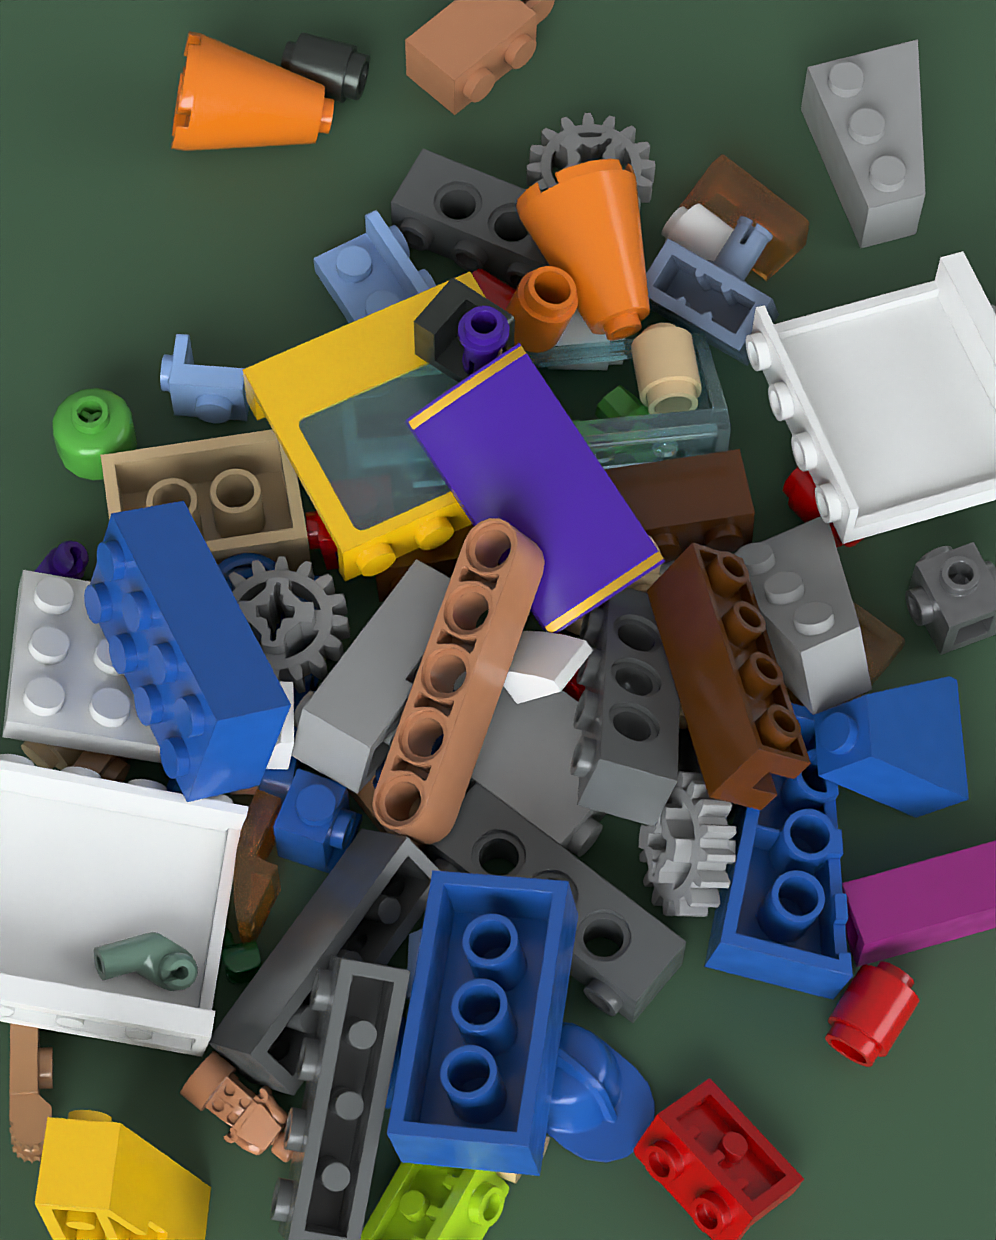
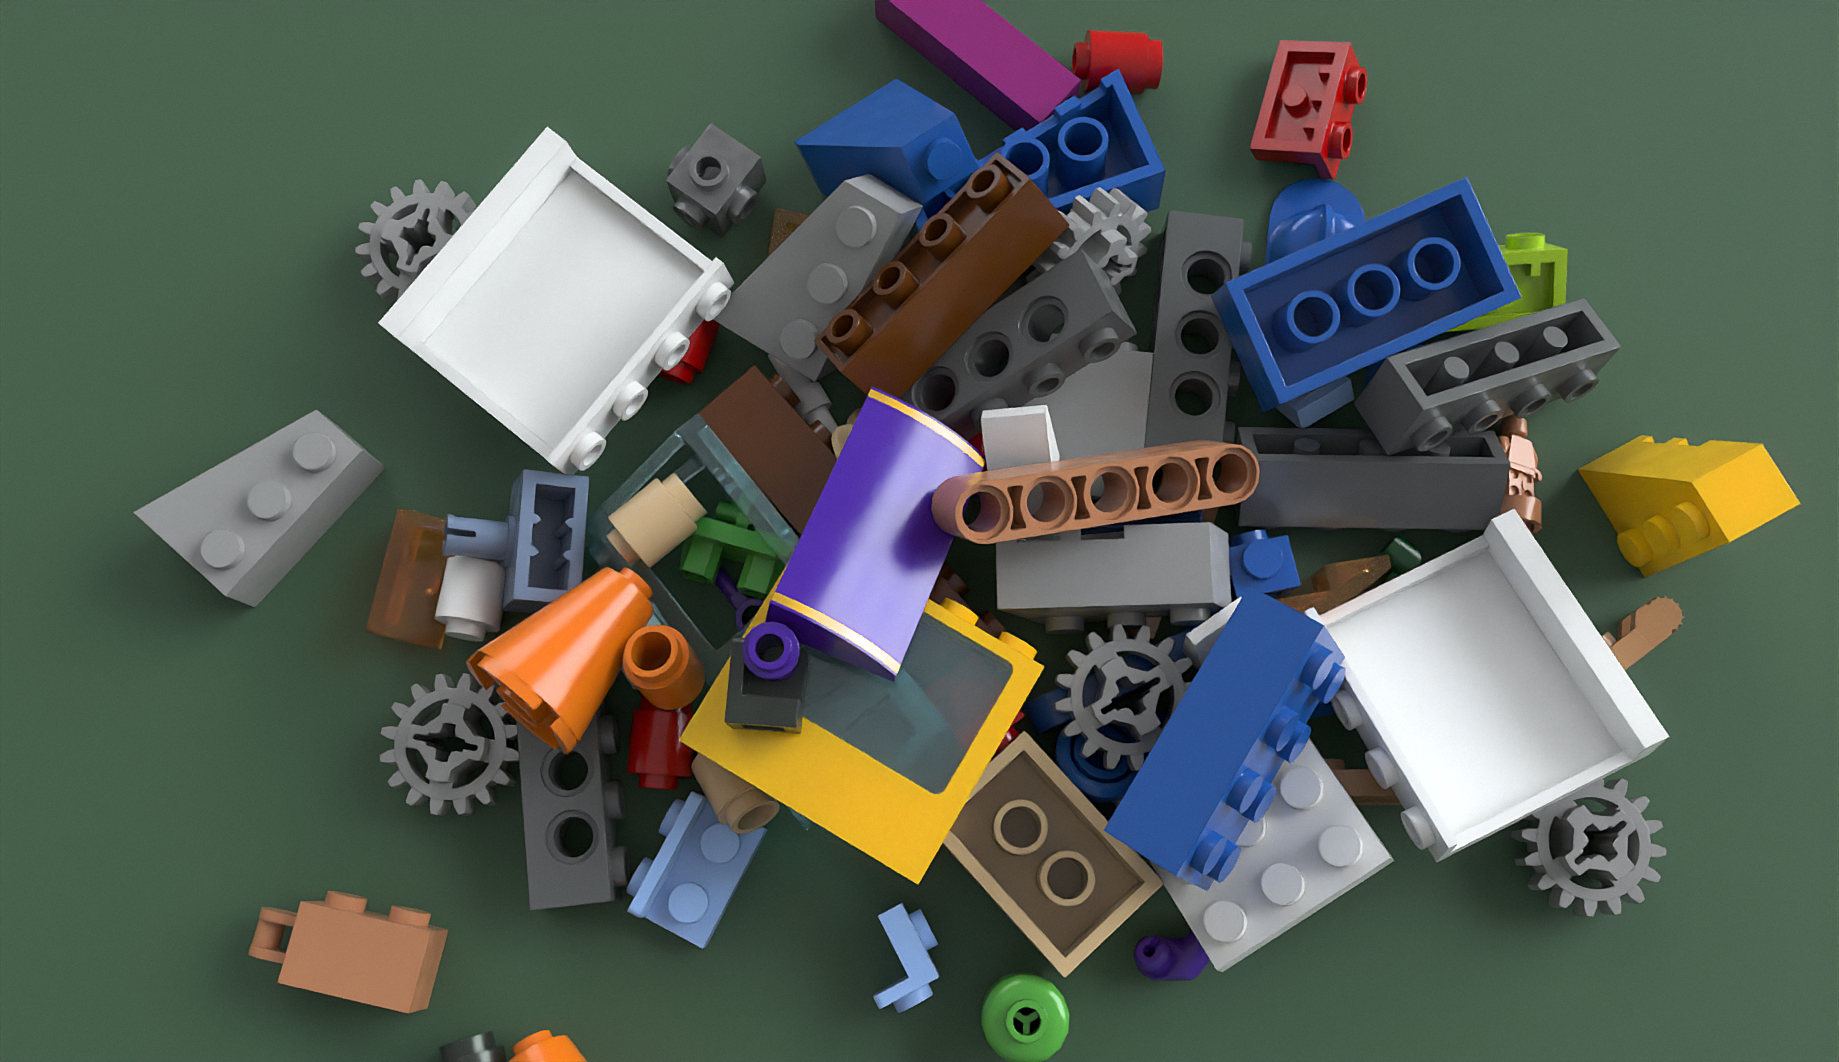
camera: 120 degrees left, 15 degrees up
sand green arm [93,932,198,991] -> none

